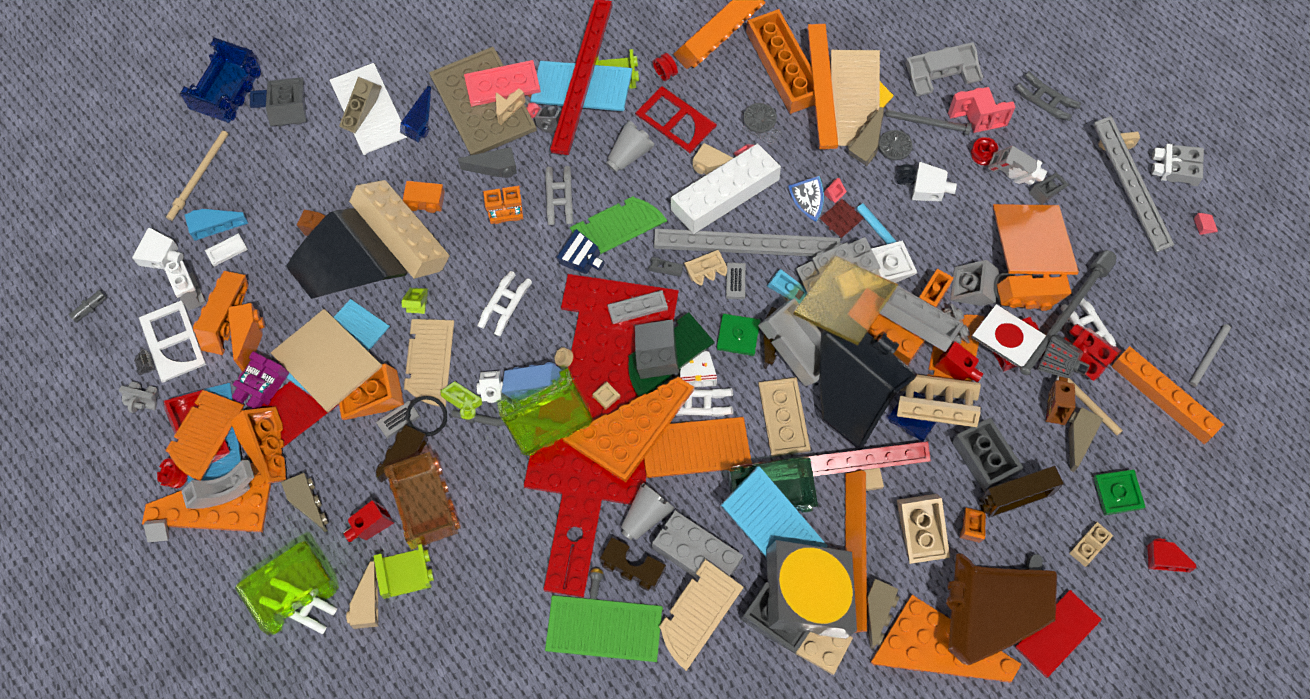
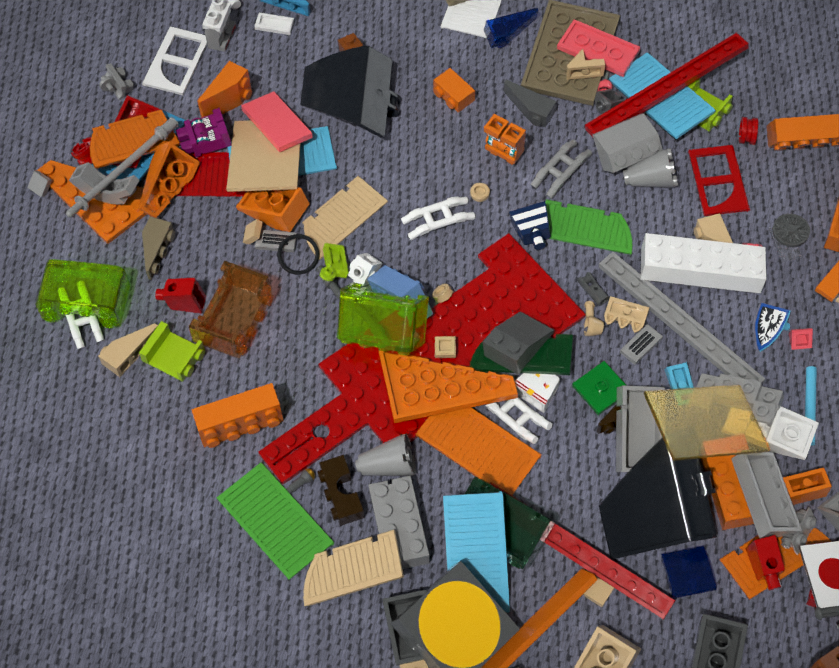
camera: 45 degrees right, 5 degrees down
clear smoke slope [134,349,156,376] -> none
orange wedge [193,271,248,355] -> none
tan brick [349,180,450,279] -> none
dark brown slope [376,425,428,483] -> none
lime slope [402,287,428,314] -> none
light grey tile [608,290,668,324] -> none
tan tile [758,377,810,457] -> none
clear red piece [820,199,864,238] -> none
tan fence [897,375,981,427] -> none
none -> light grey bar [66,117,179,217]
none -> orange brick [191,383,283,448]
none -> coral tile [241,91,313,152]
none -> tan tile [243,219,262,244]
none -> tan tile [470,183,490,202]
none -> tan bar [584,301,604,336]
none -> light grey slope [592,113,663,173]

